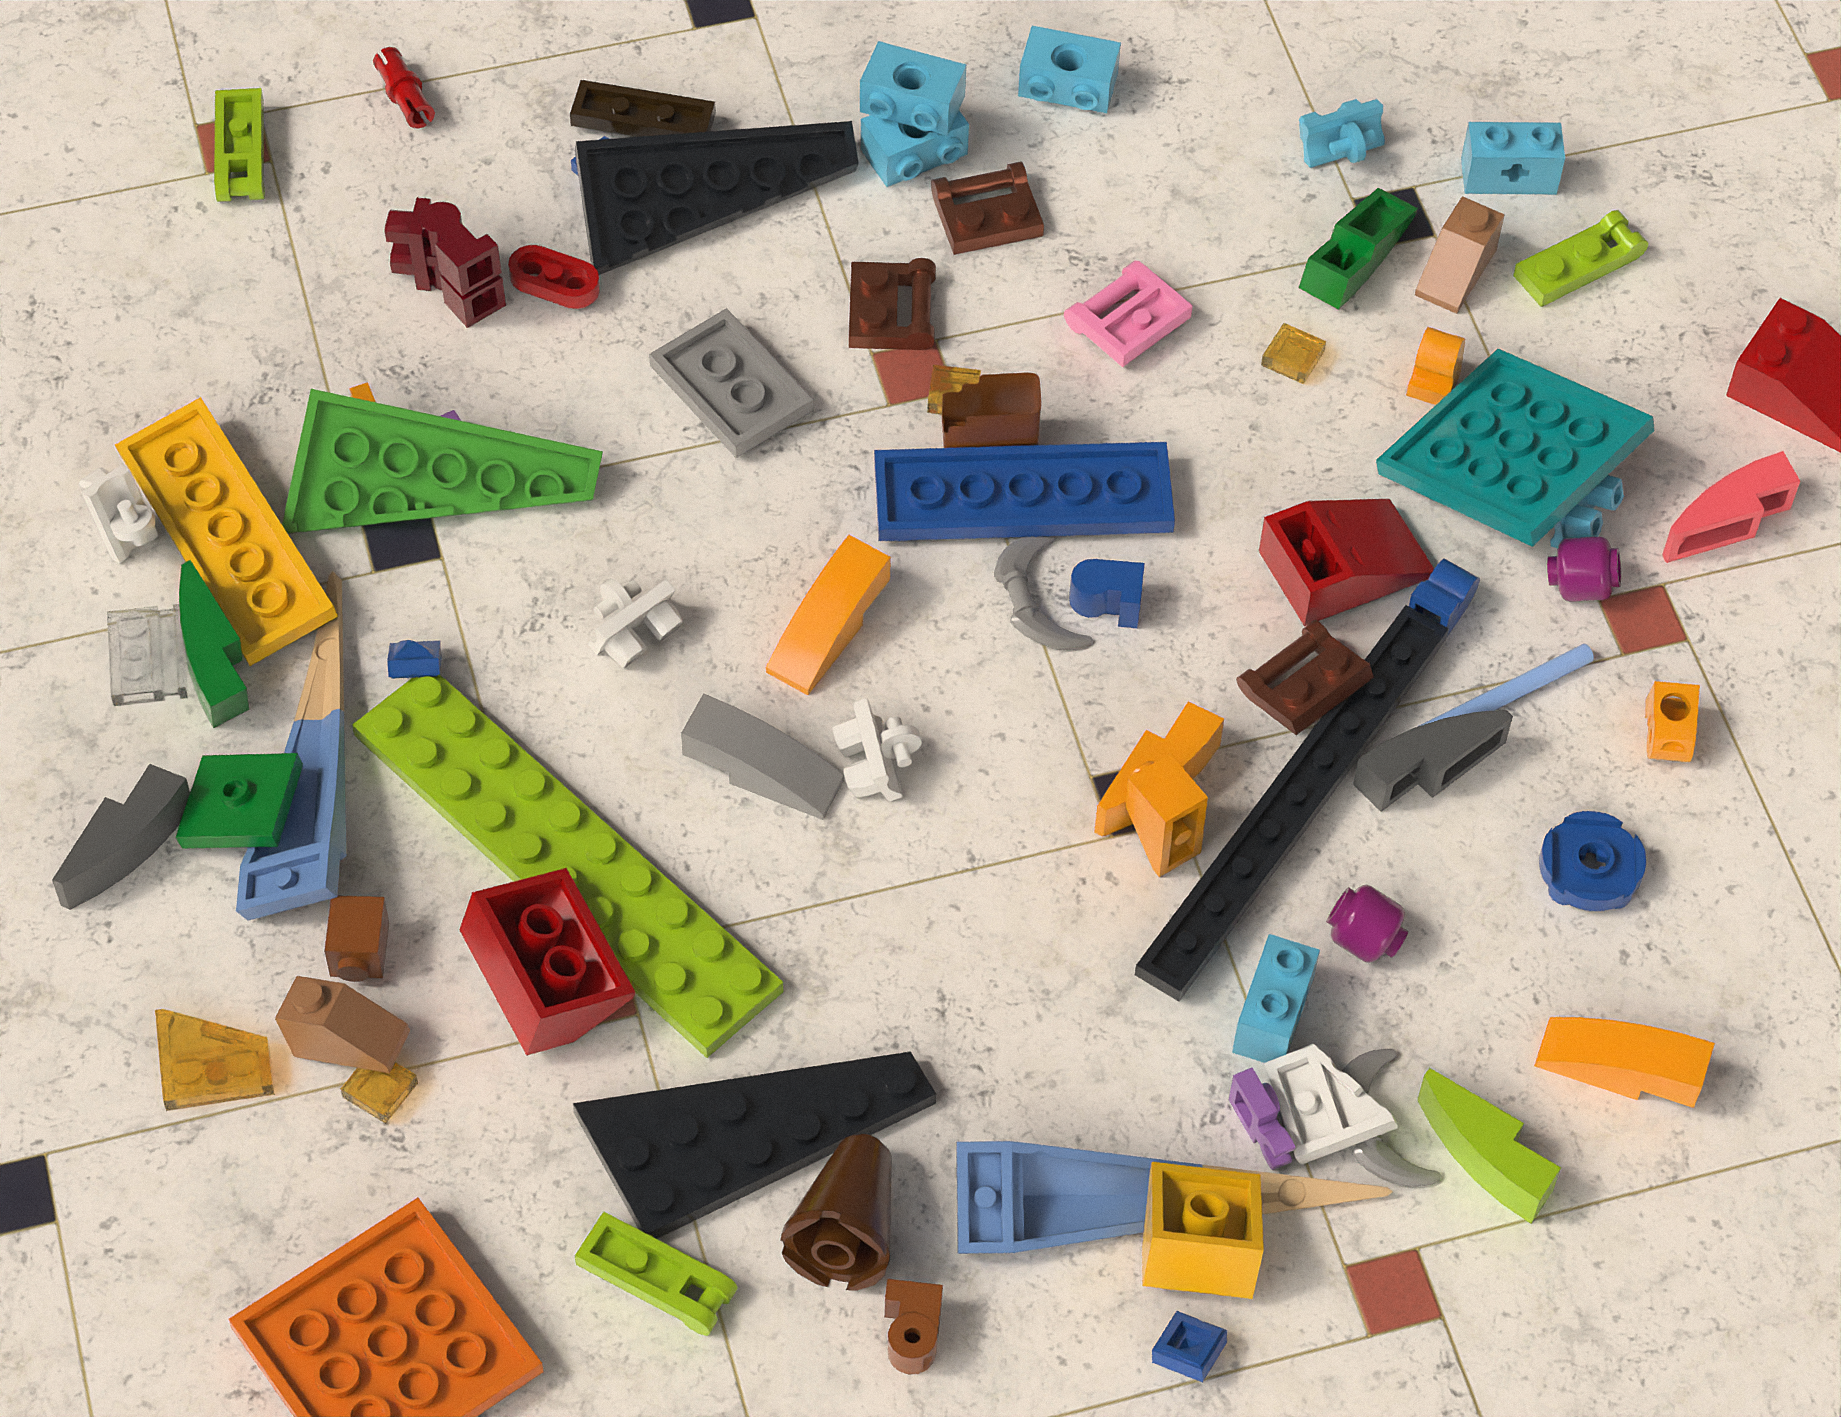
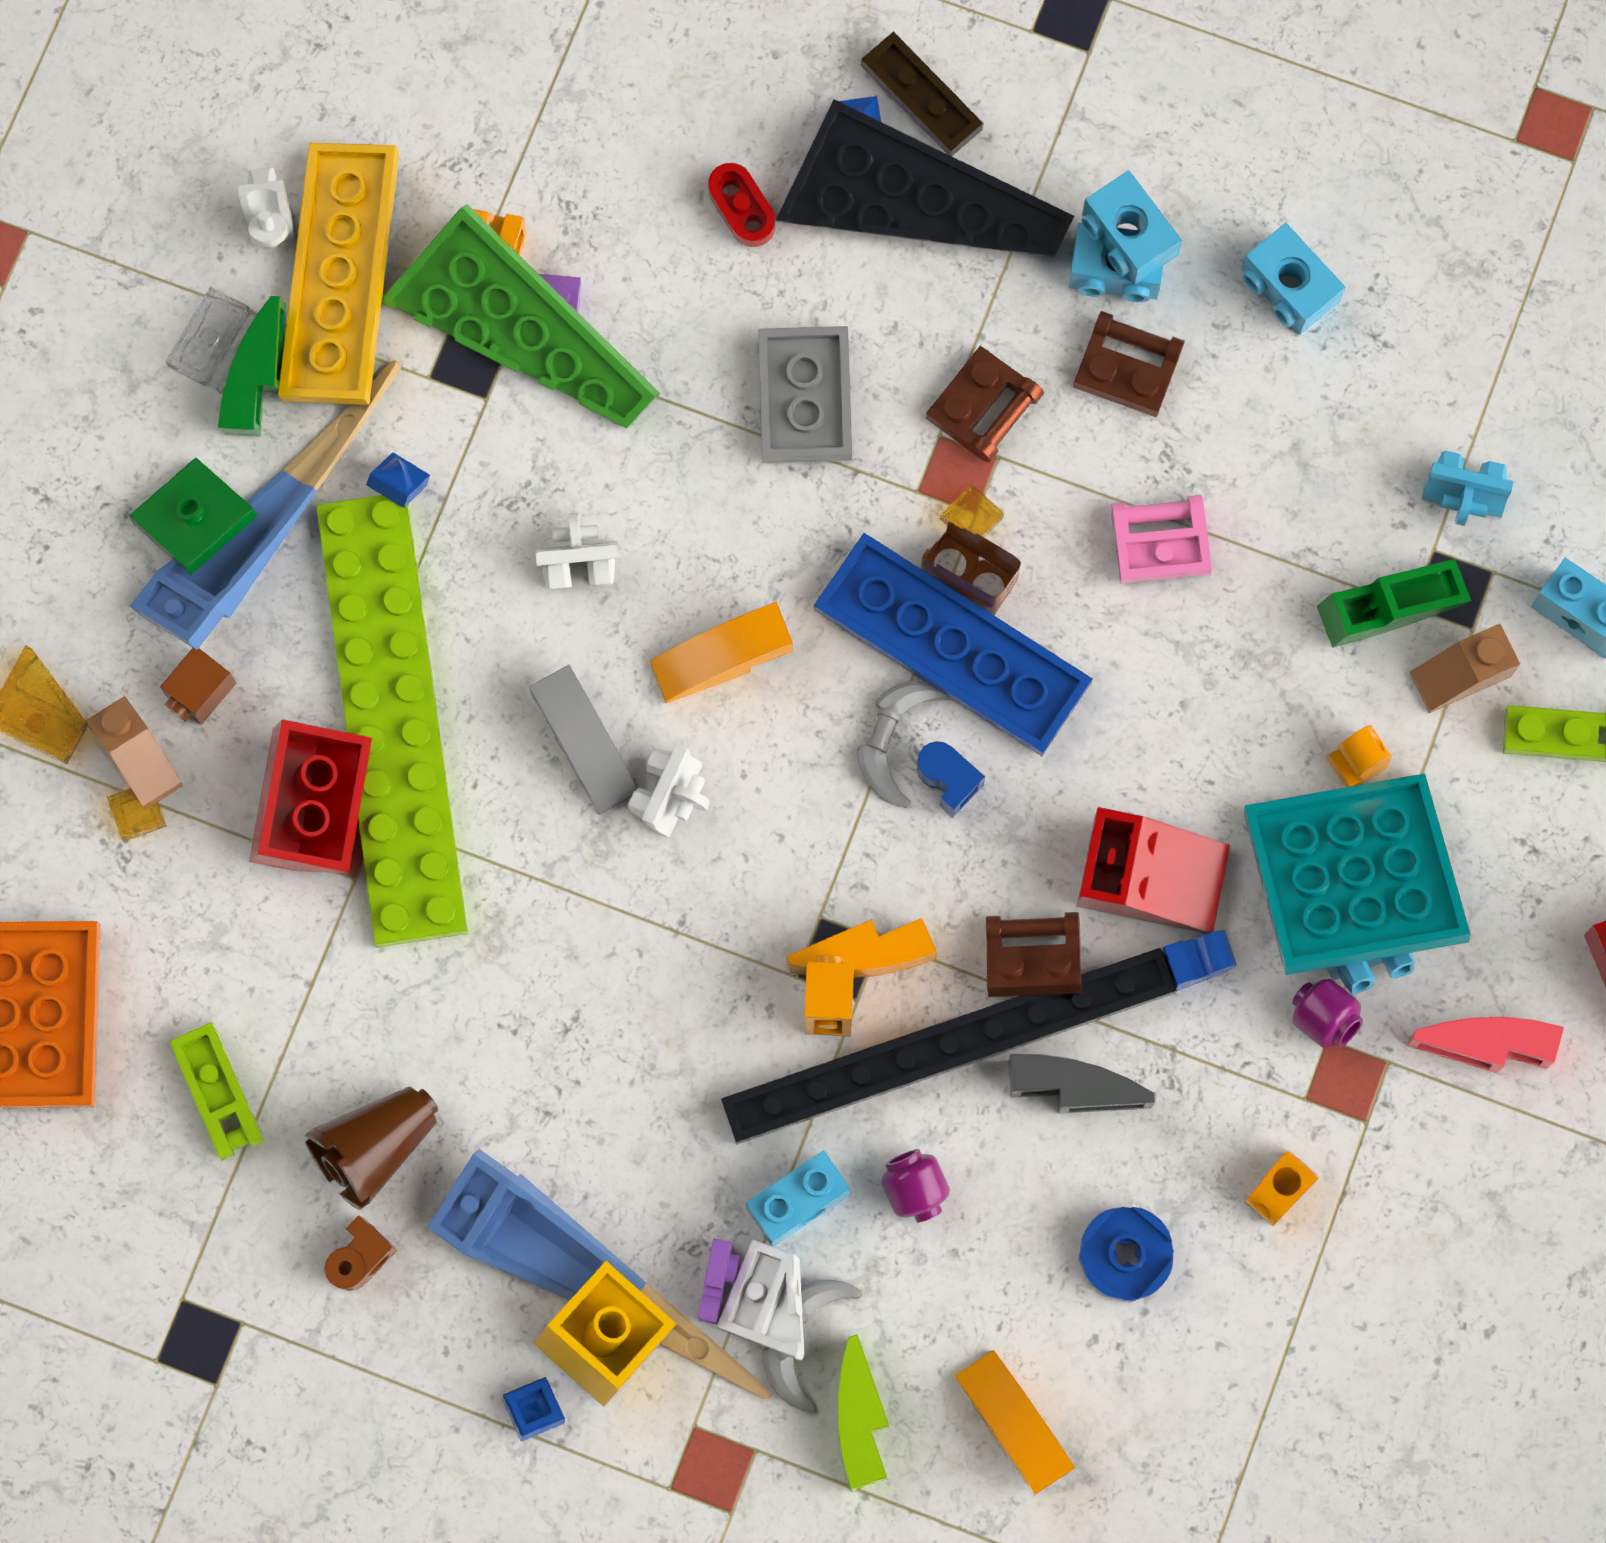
camera: 40 degrees right, 20 degrees up
dark grey slope [52,764,190,910] -> none
dark red hips [384,197,506,328] -> none
black wing [573,1051,937,1239] -> none
clear yellow tile [1261,323,1326,384] -> none
light blue bar [1417,644,1594,727] -> none

